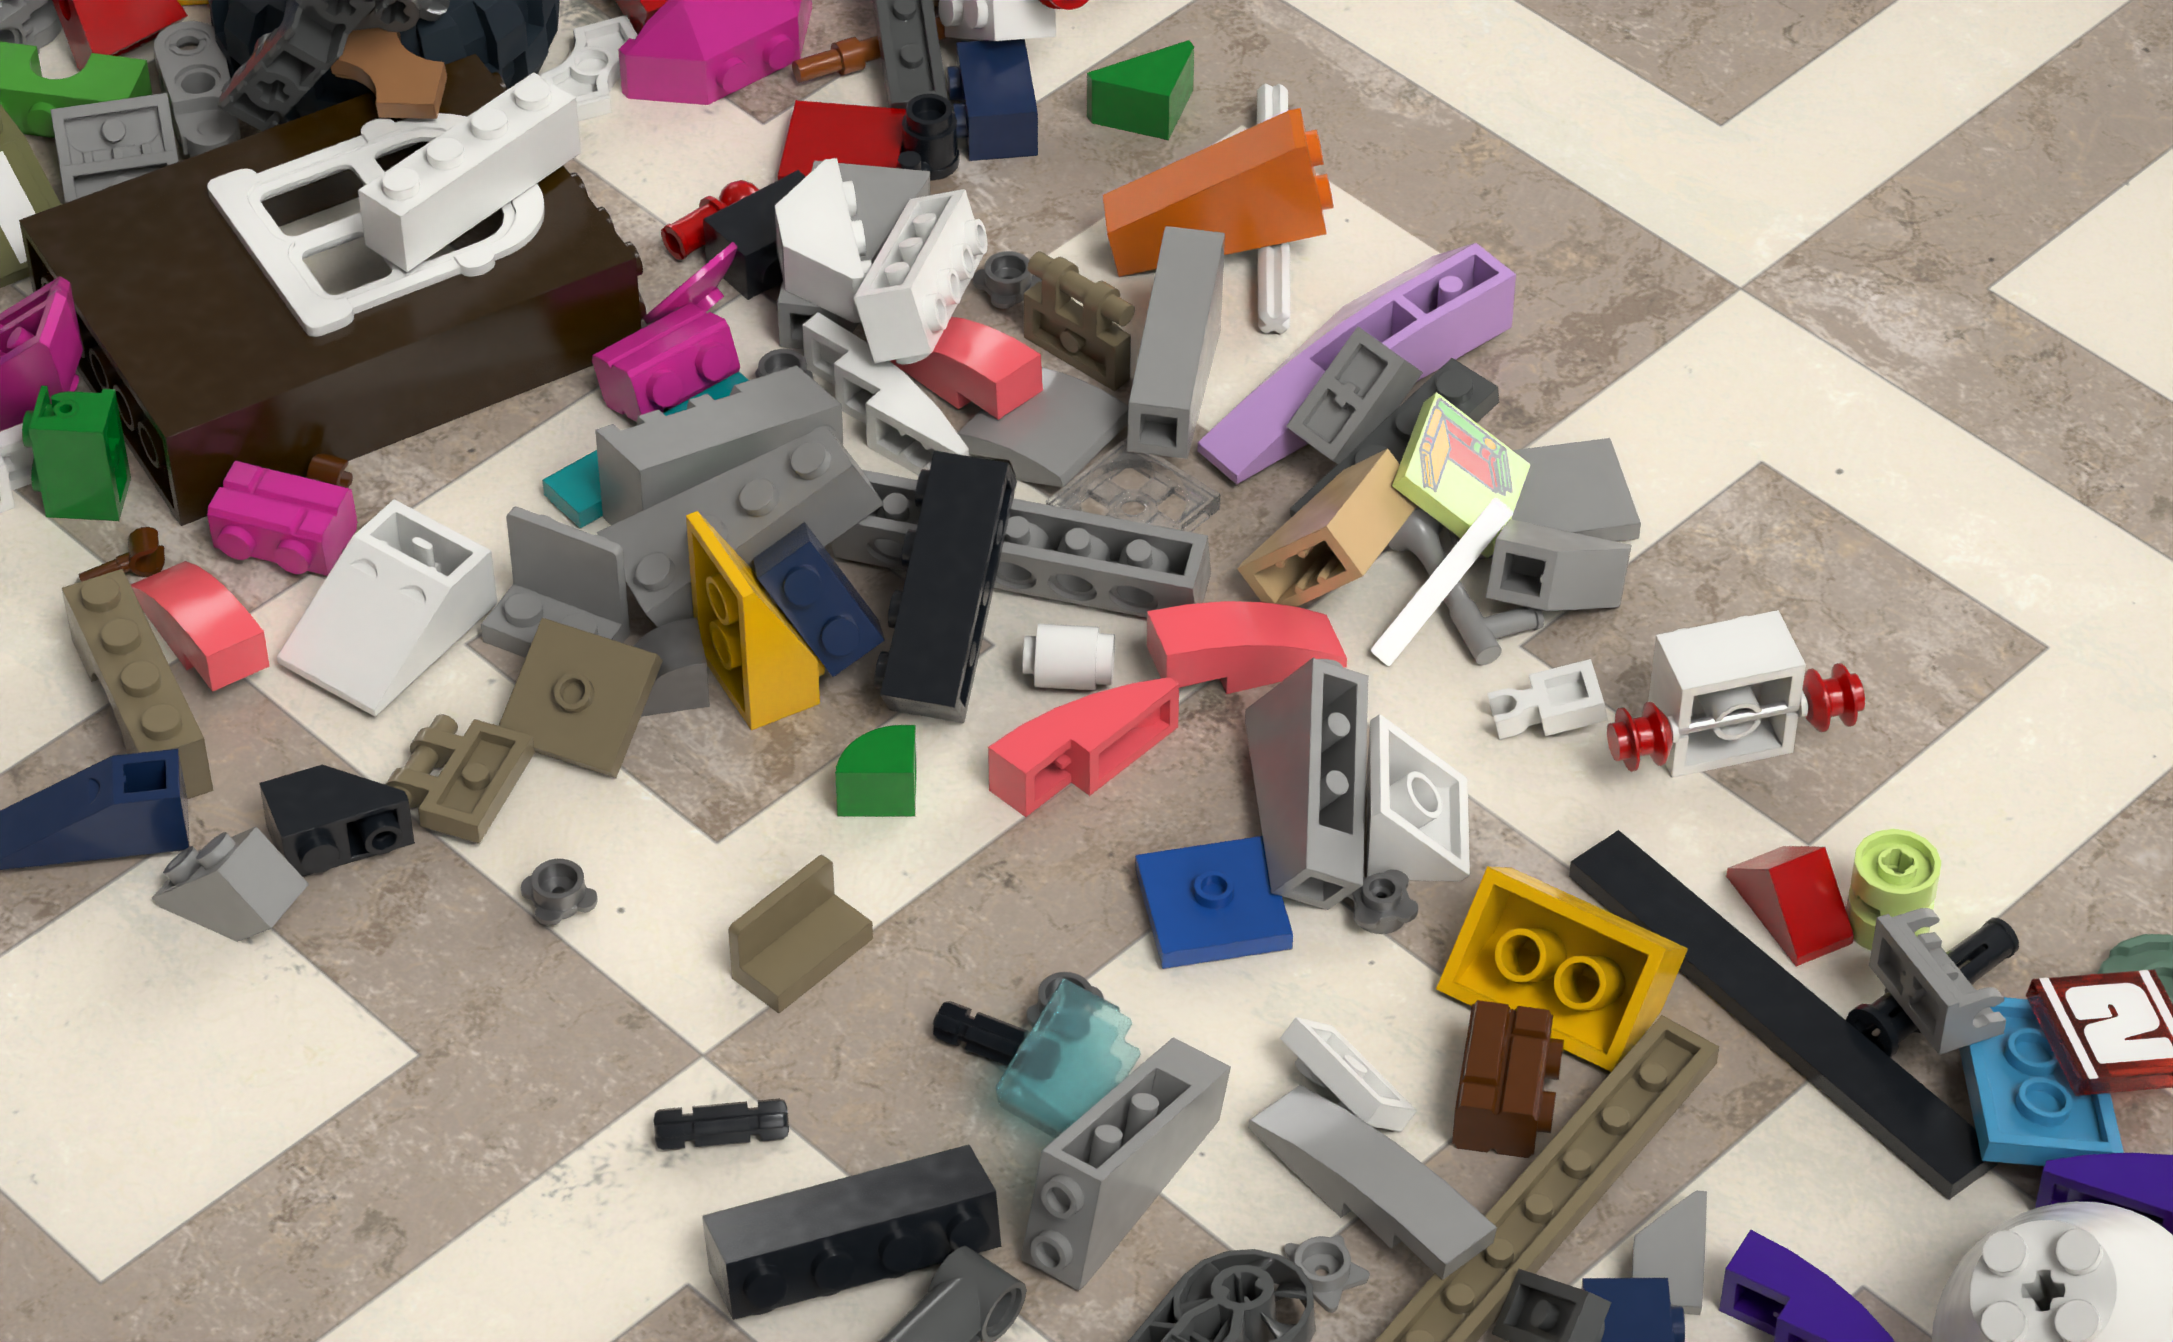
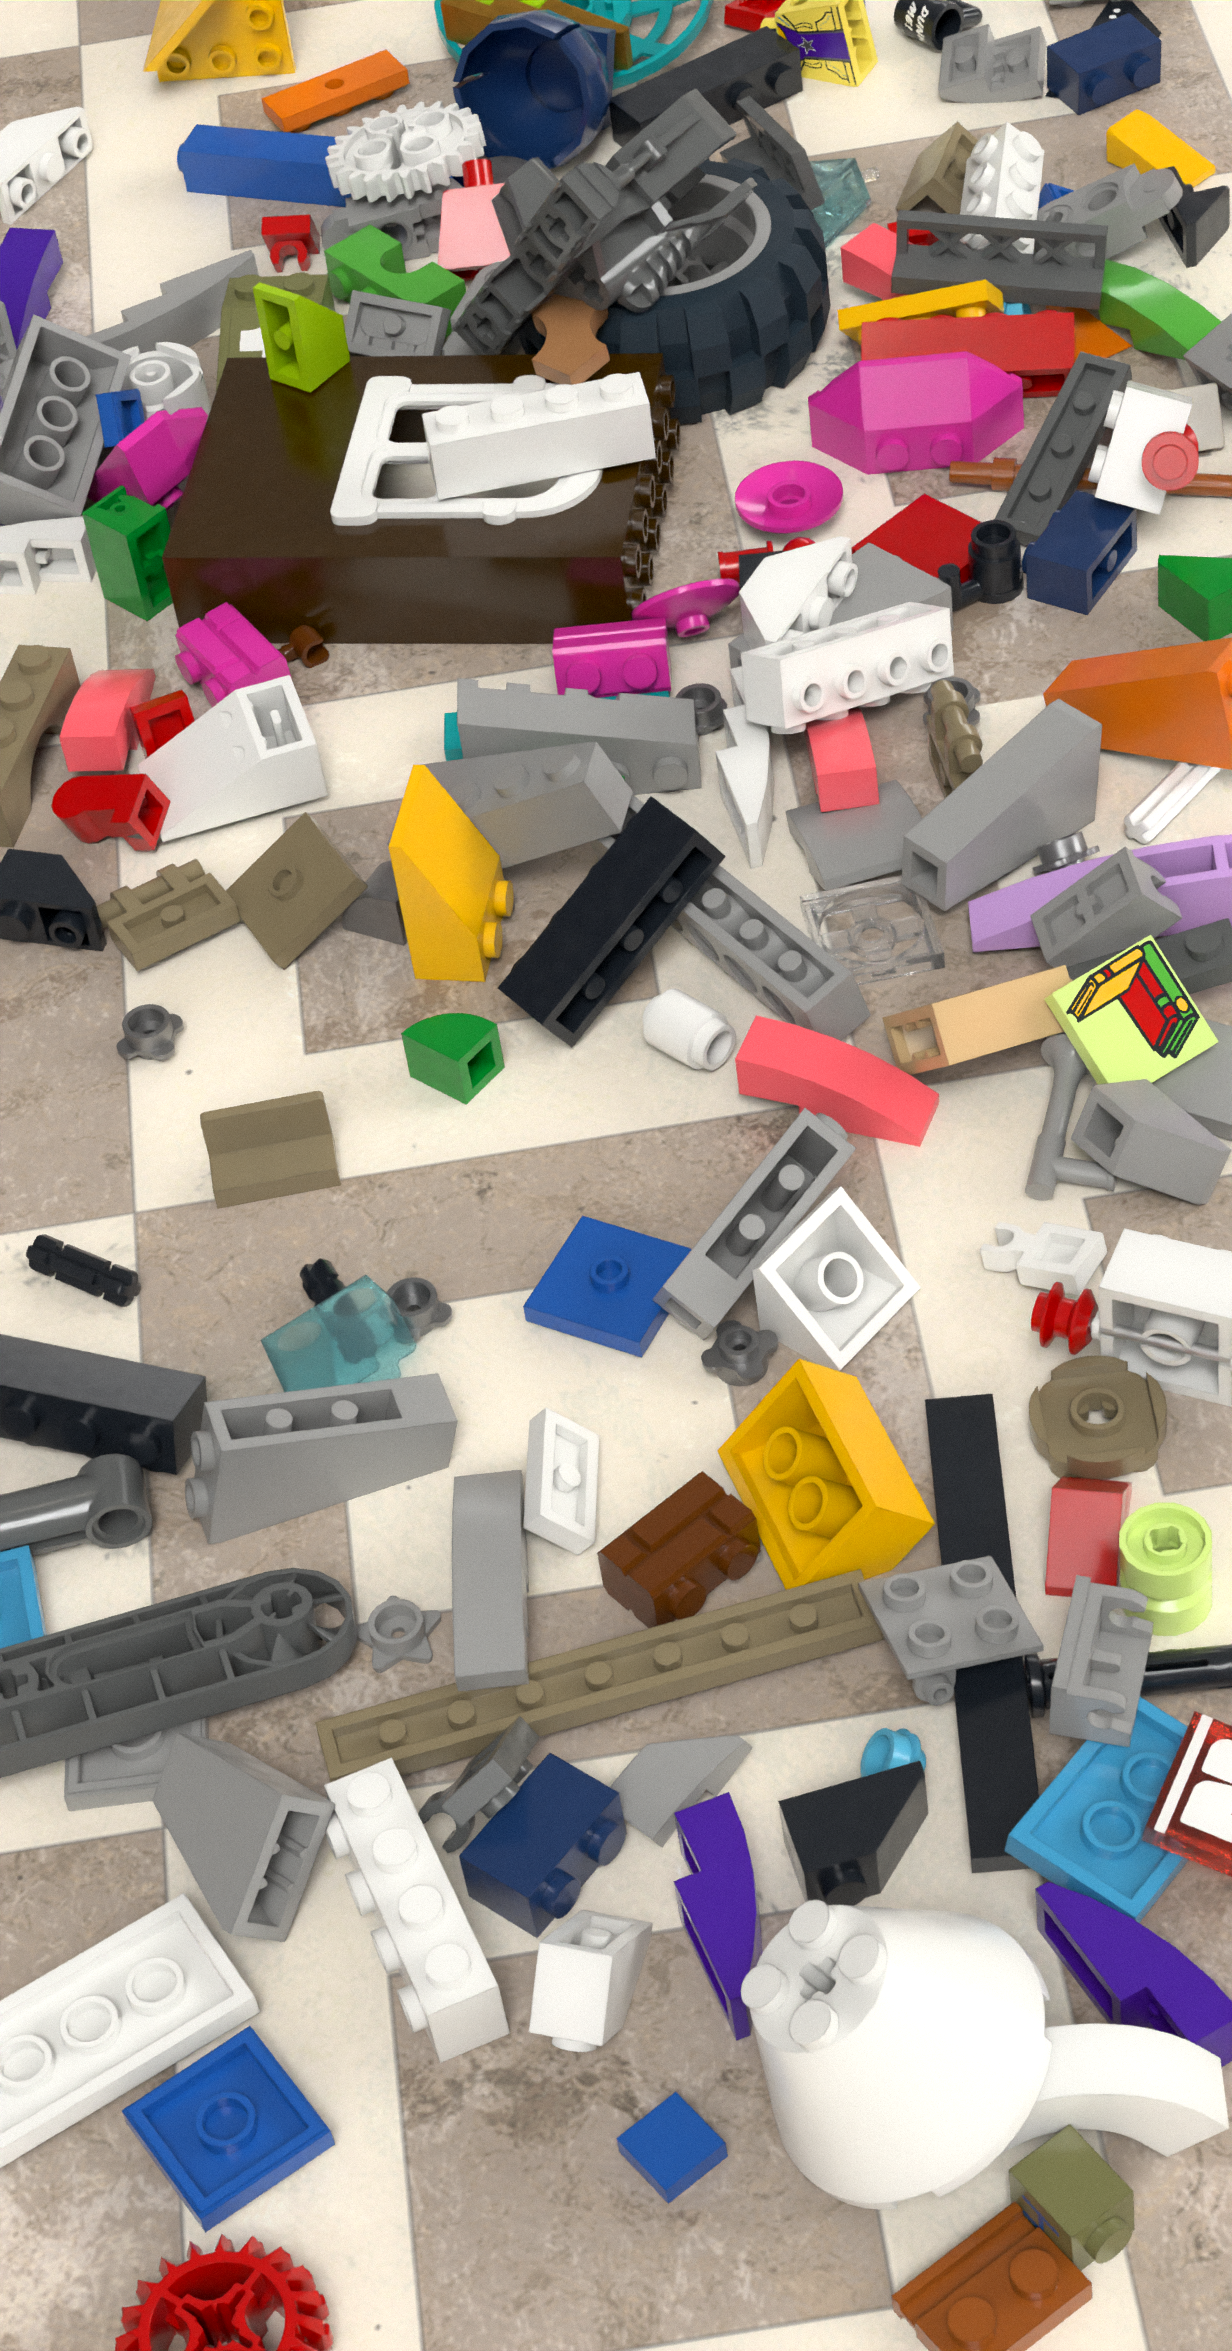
camera: 45 degrees right, 0 degrees up
reddish brown hand [78,527,165,582] -> none
light grey bracket [481,506,630,658] -> none
white tile [540,15,638,121] -> none
dark blue brick [753,522,885,677] -> none
coral slope [988,677,1179,817] -> none
white sticker [1371,498,1513,666] -> none
none -> red leg [51,773,171,851]
none -> red tile [129,689,195,759]
none -> lime slope [252,282,350,393]
none -> dark pink dish [735,461,843,533]
none -> black slope [778,1761,928,1906]
none -> light grey hinge [858,1556,1044,1705]
none -> medium azure plate [860,1728,926,1777]
none -> dark tan plate [1029,1356,1167,1479]
none -> flat silver plate [1033,831,1100,874]

